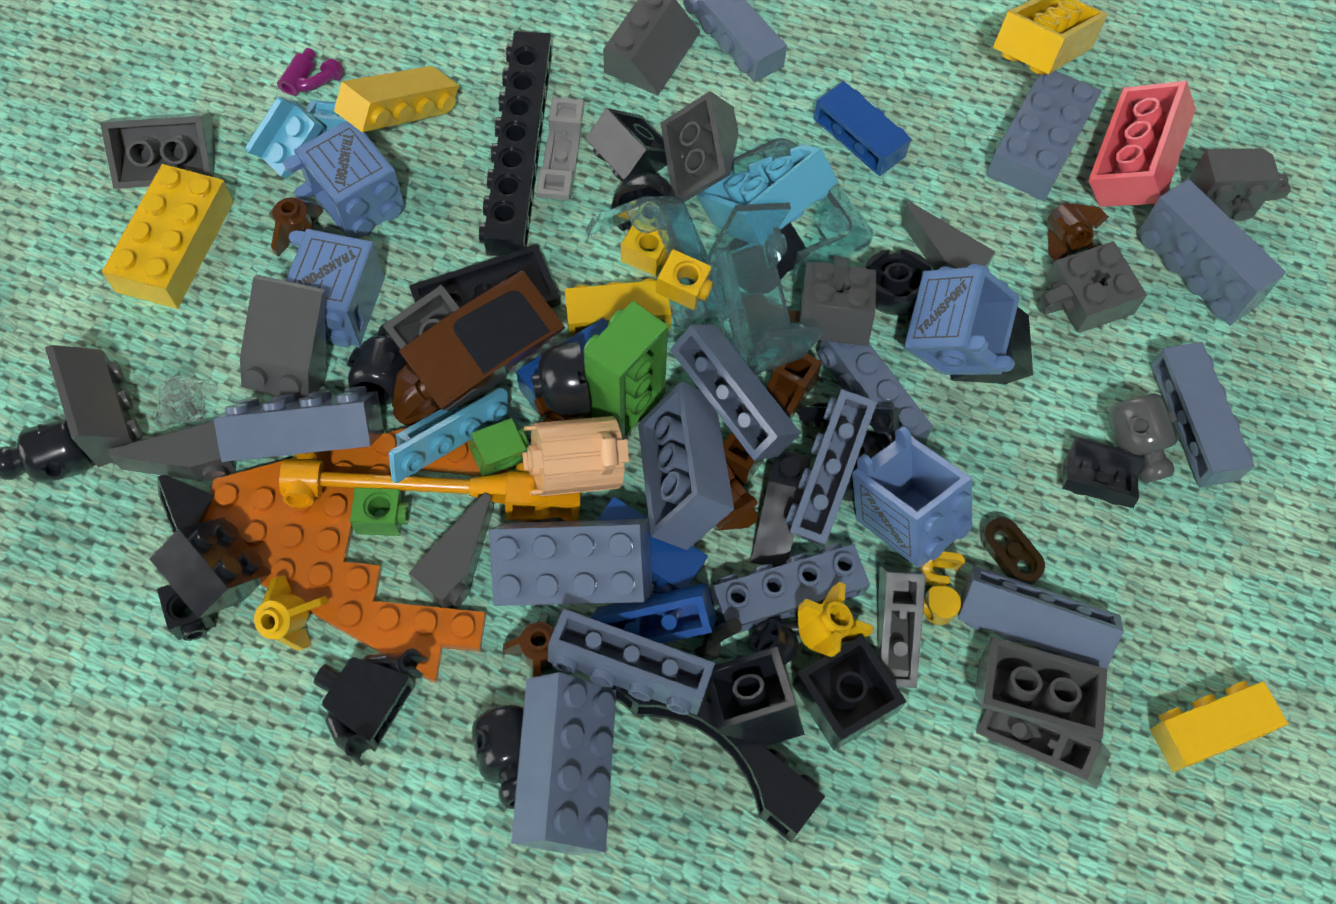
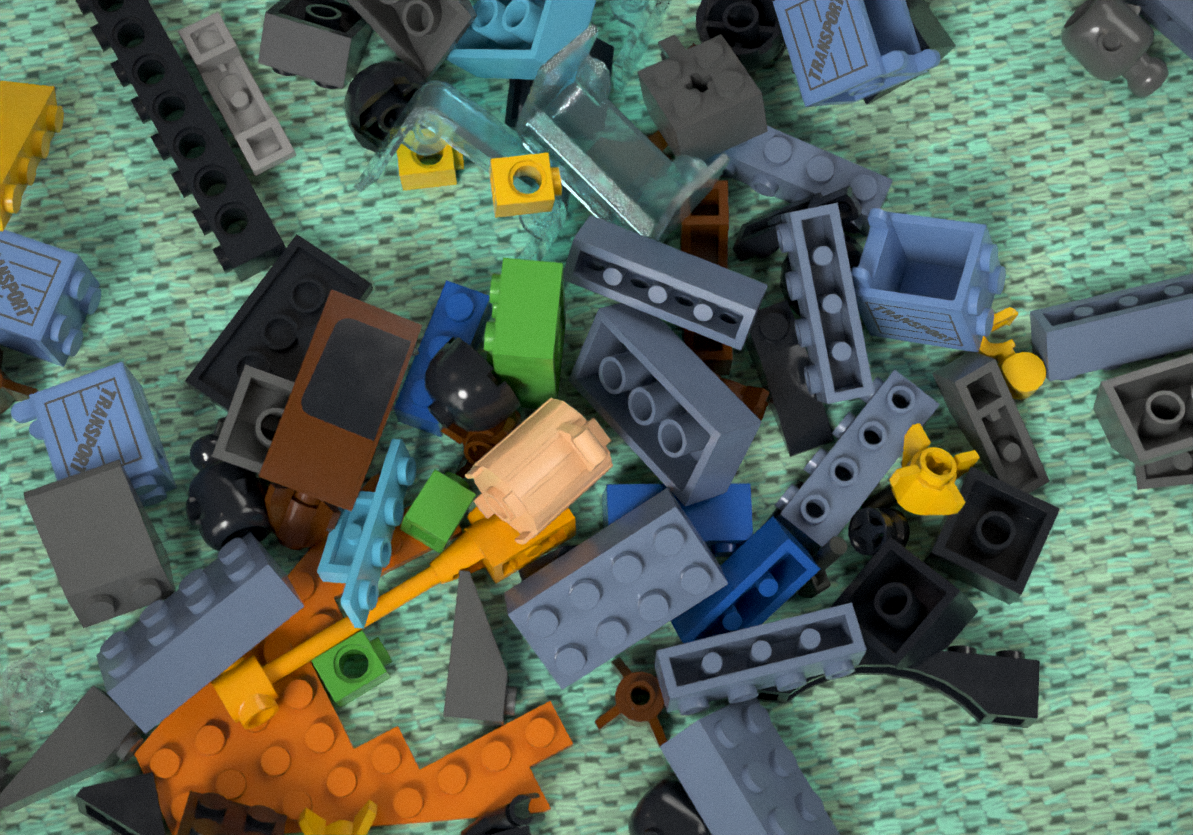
camera: 30 degrees left, 10 degrees up
yellow brick [564,279,671,338] -> none
dark brown plate [981,518,1045,585] -> none
black bracket [1062,437,1145,509] -> none

